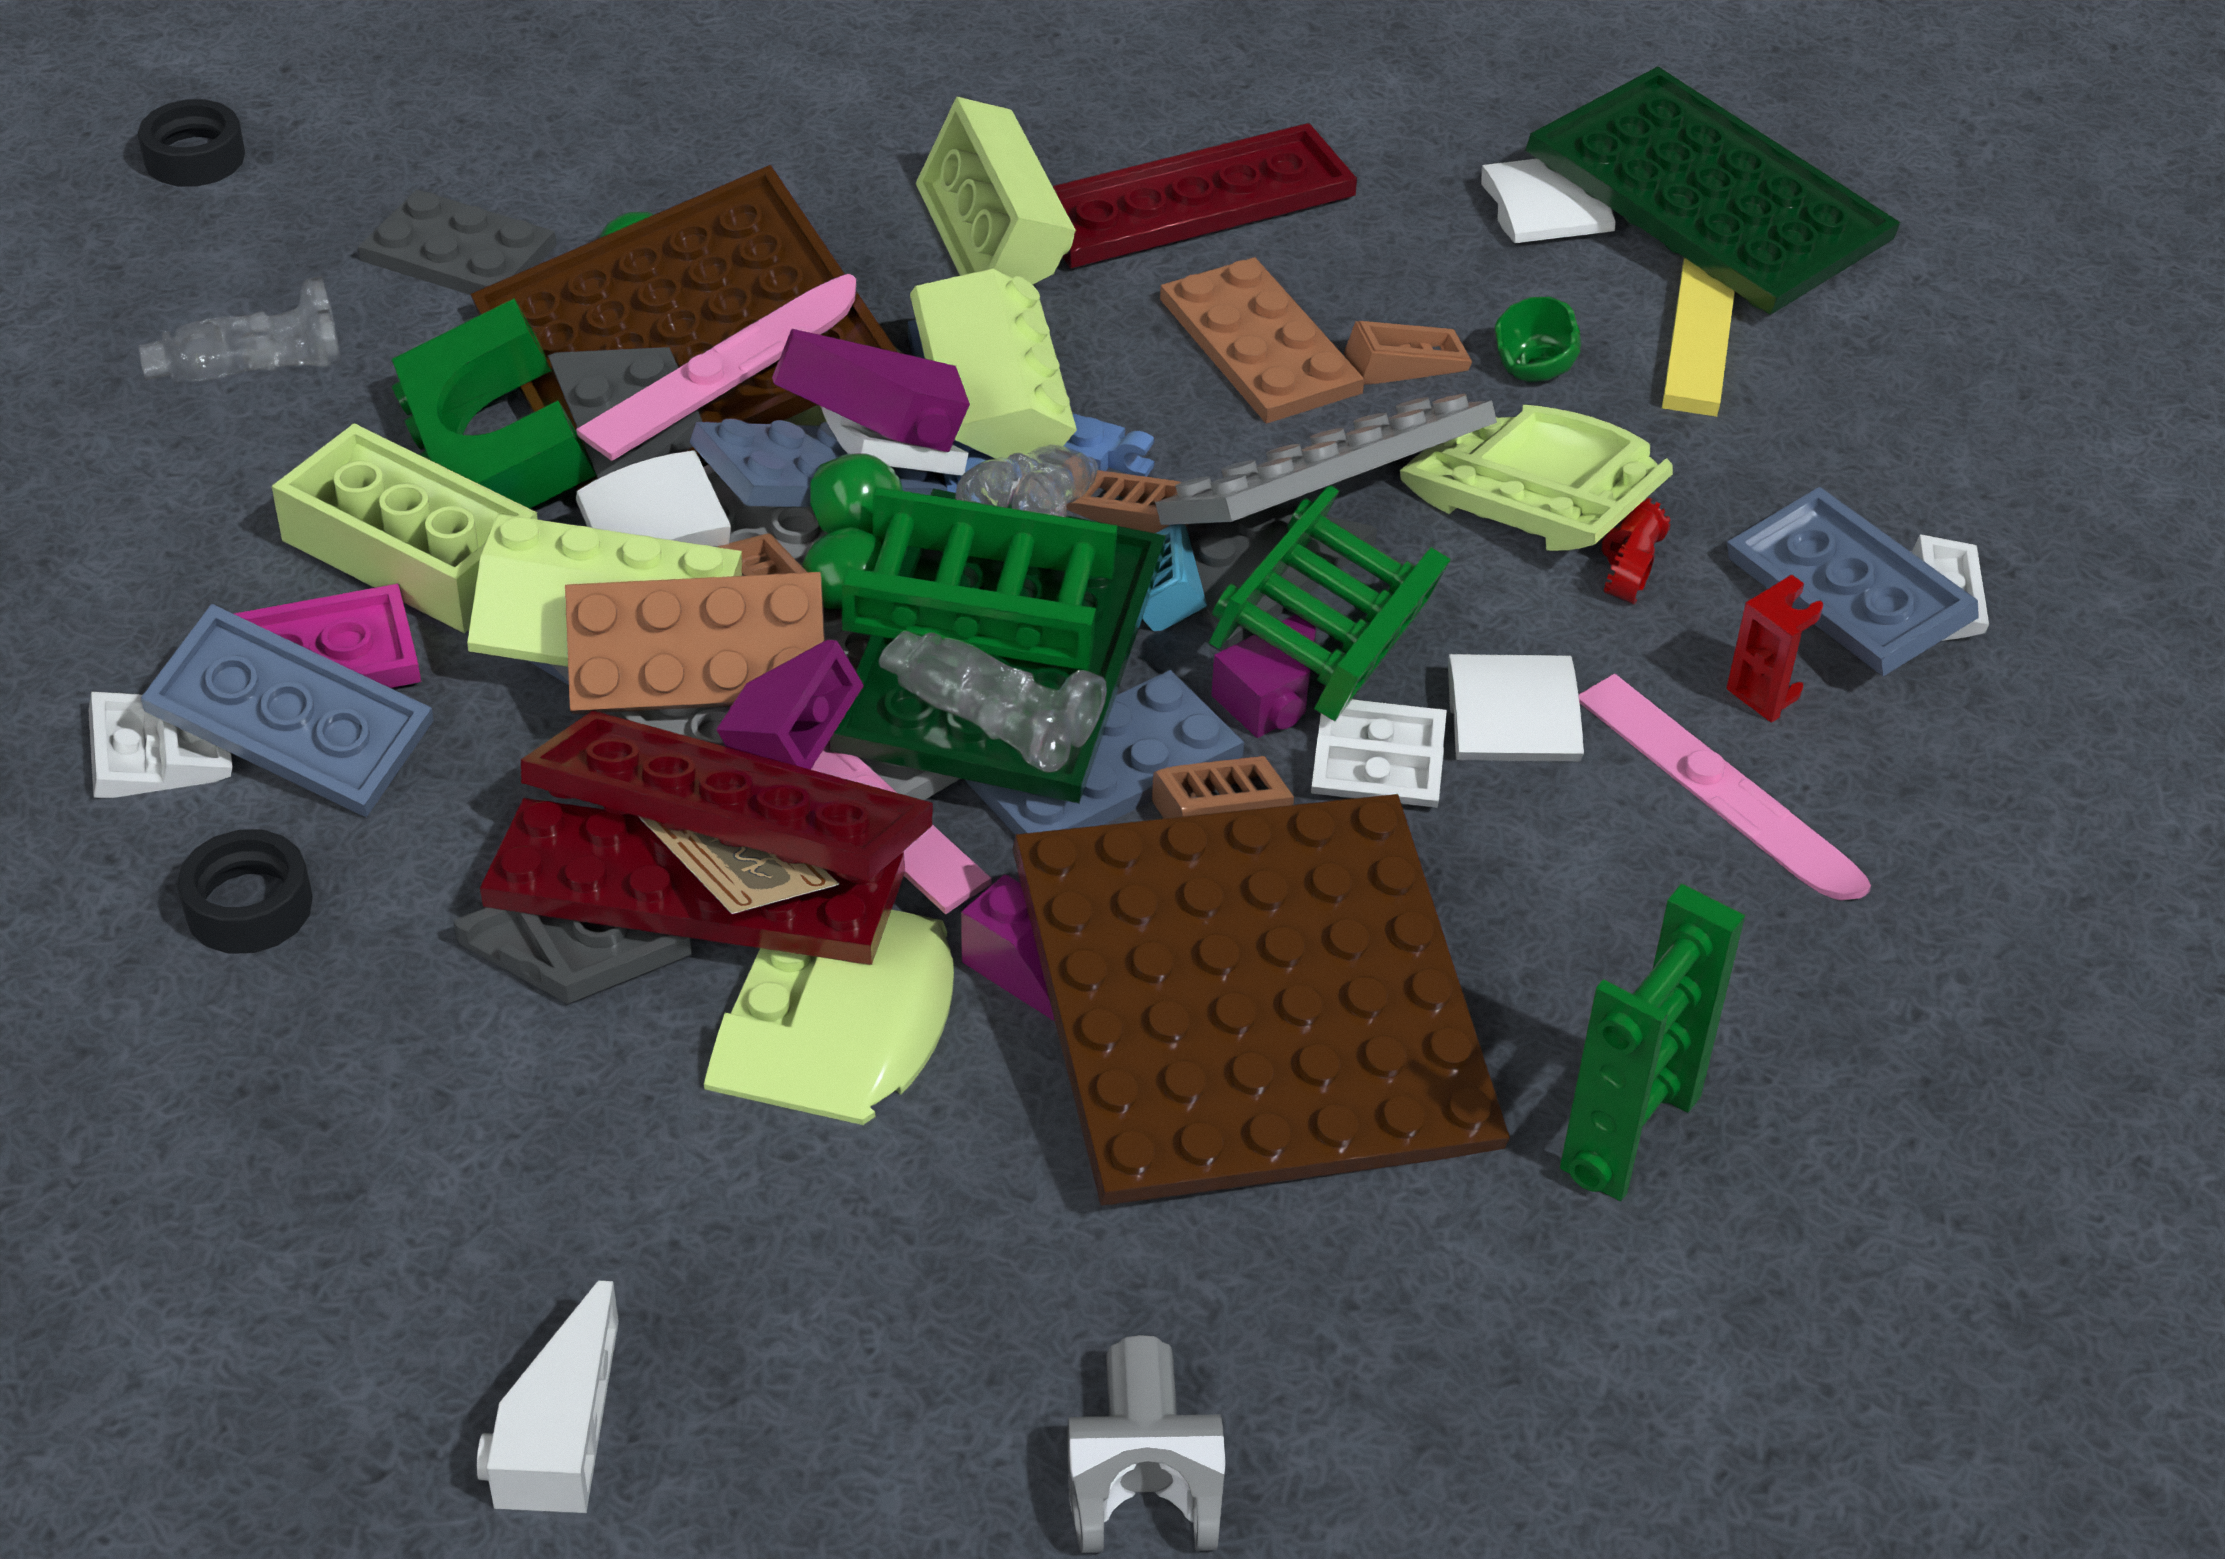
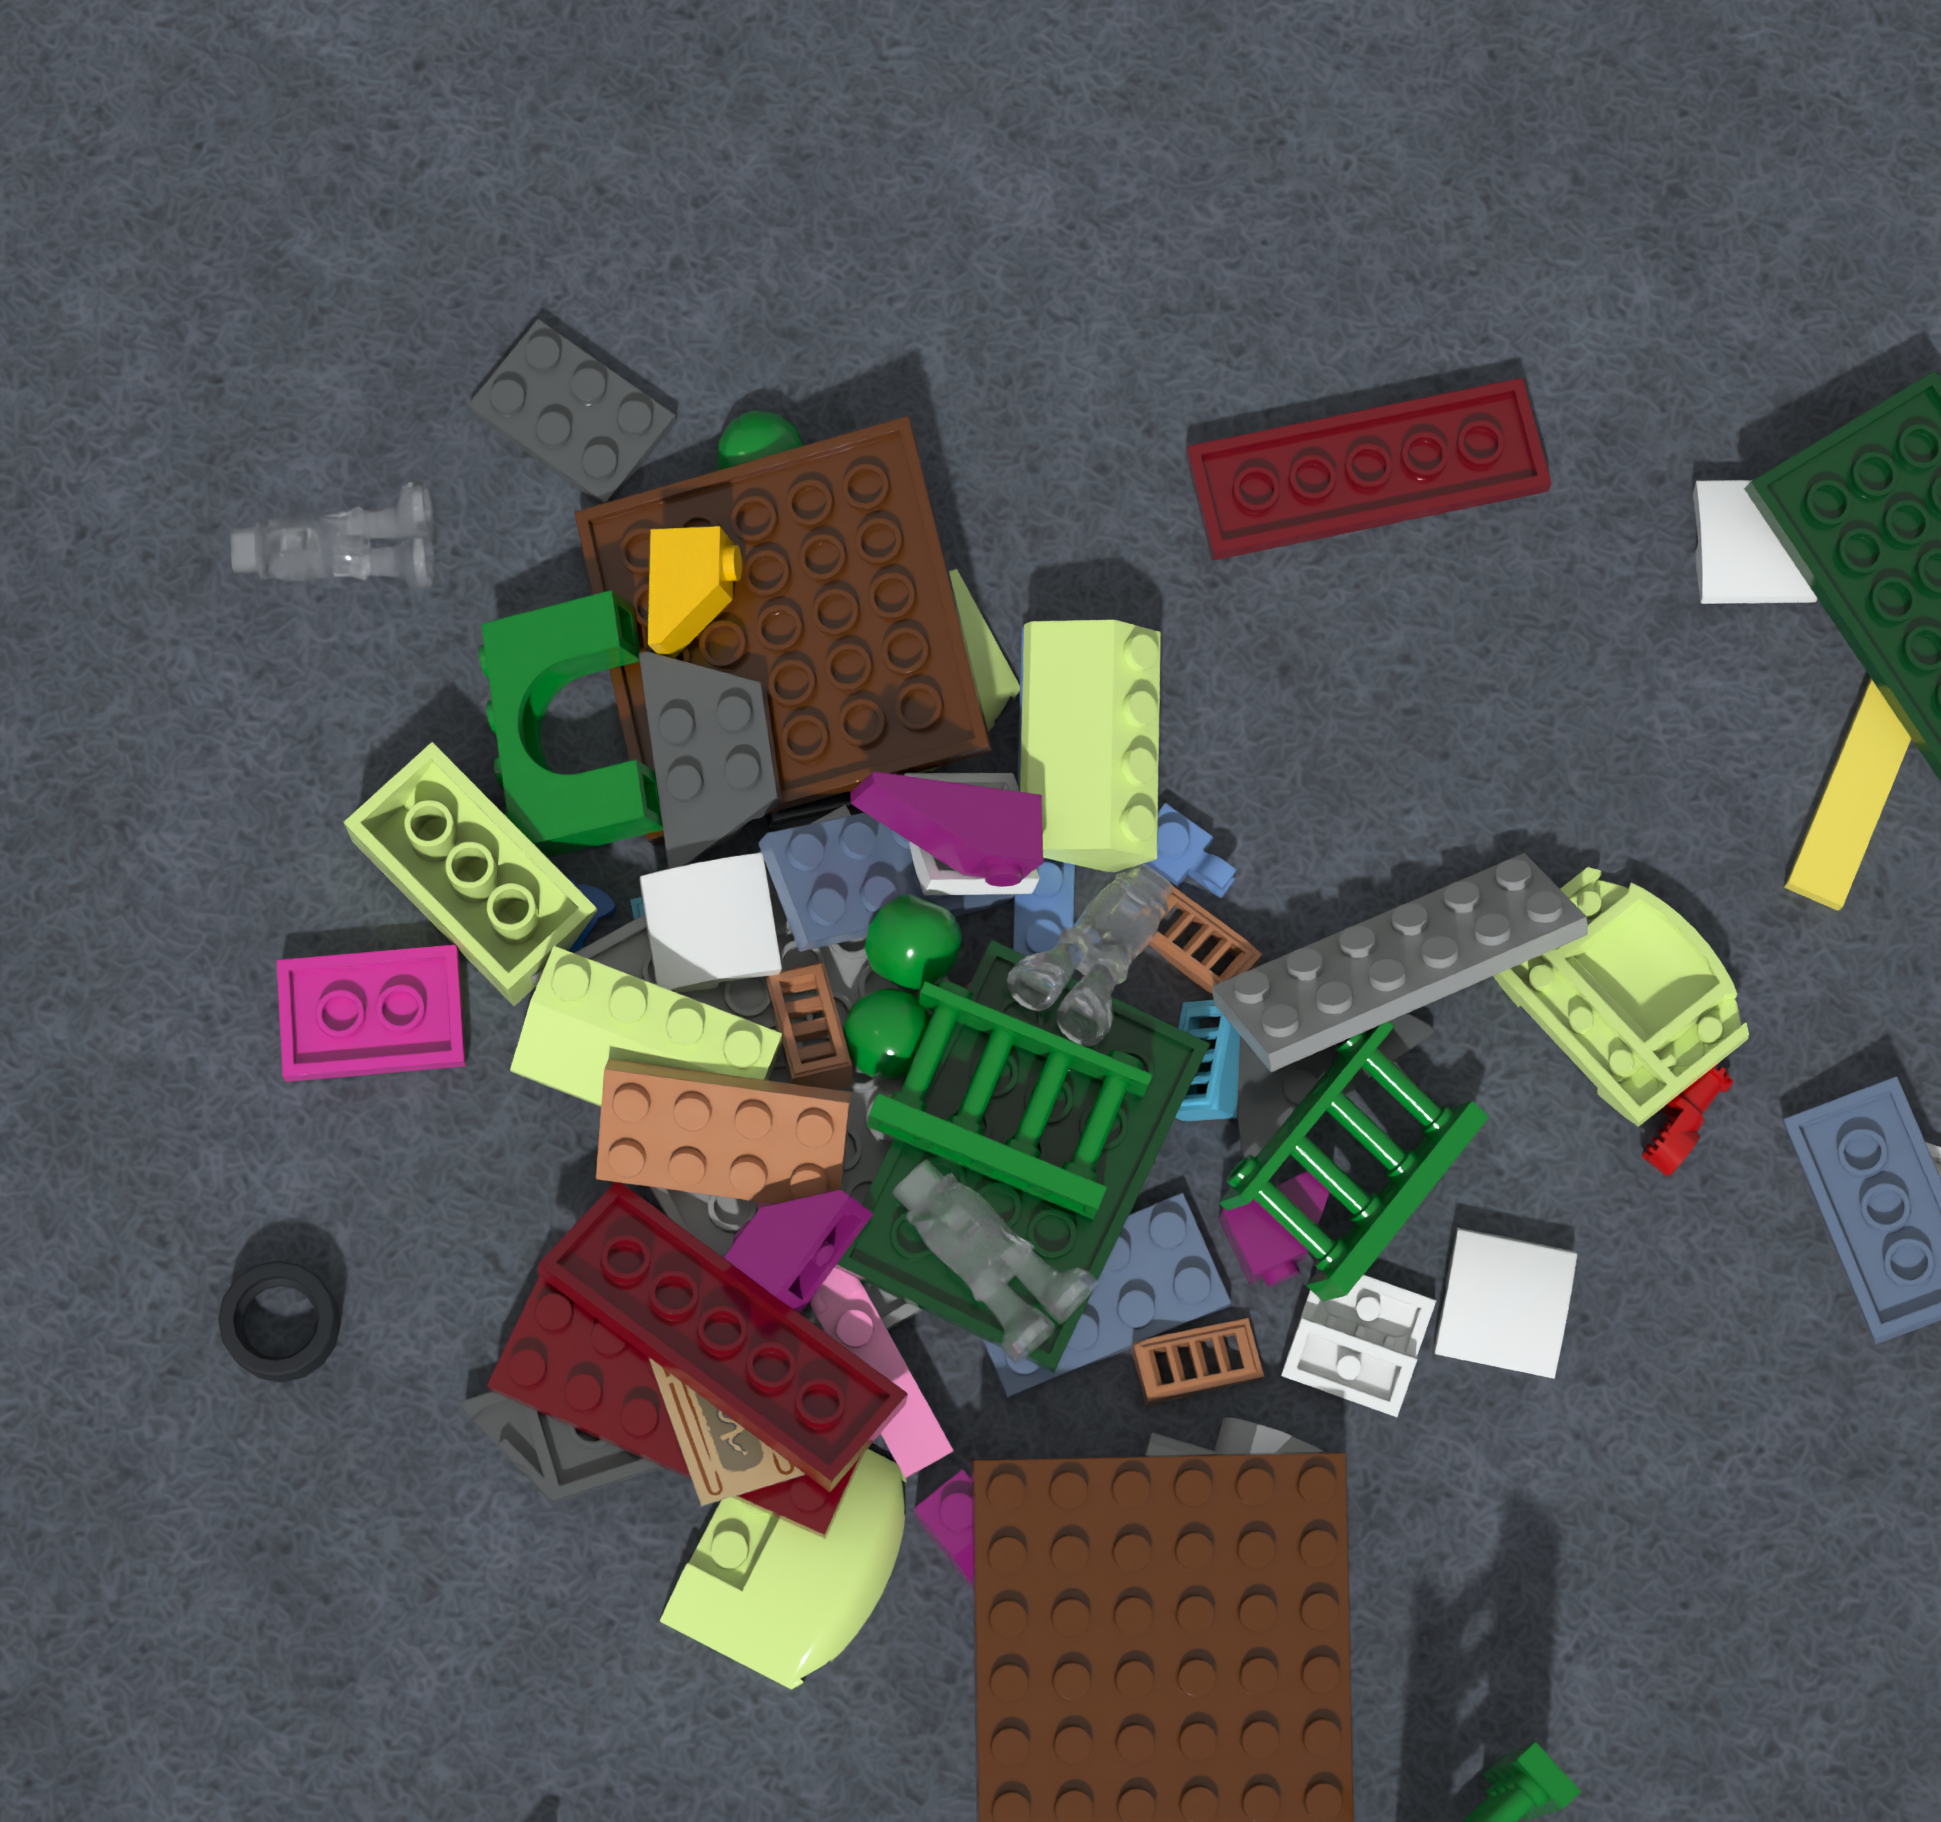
camera: 10 degrees right, 30 degrees up
white slope [88,692,232,798] -> none
black tyre [138,99,245,187] -> none
sand blue plate [141,604,434,818] -> none
bright pink piece [576,274,857,461] -> none
yellowish green slope [915,97,1076,285] -> none
nougat plate [1160,257,1364,424] -> none
nougat slope [1344,321,1472,385] -> none
green hair [1495,296,1581,383] -> none
bright pink piece [1578,674,1871,900] -> none
red hinge [1726,574,1823,723] -> none
none -> yellow slope [648,526,742,659]

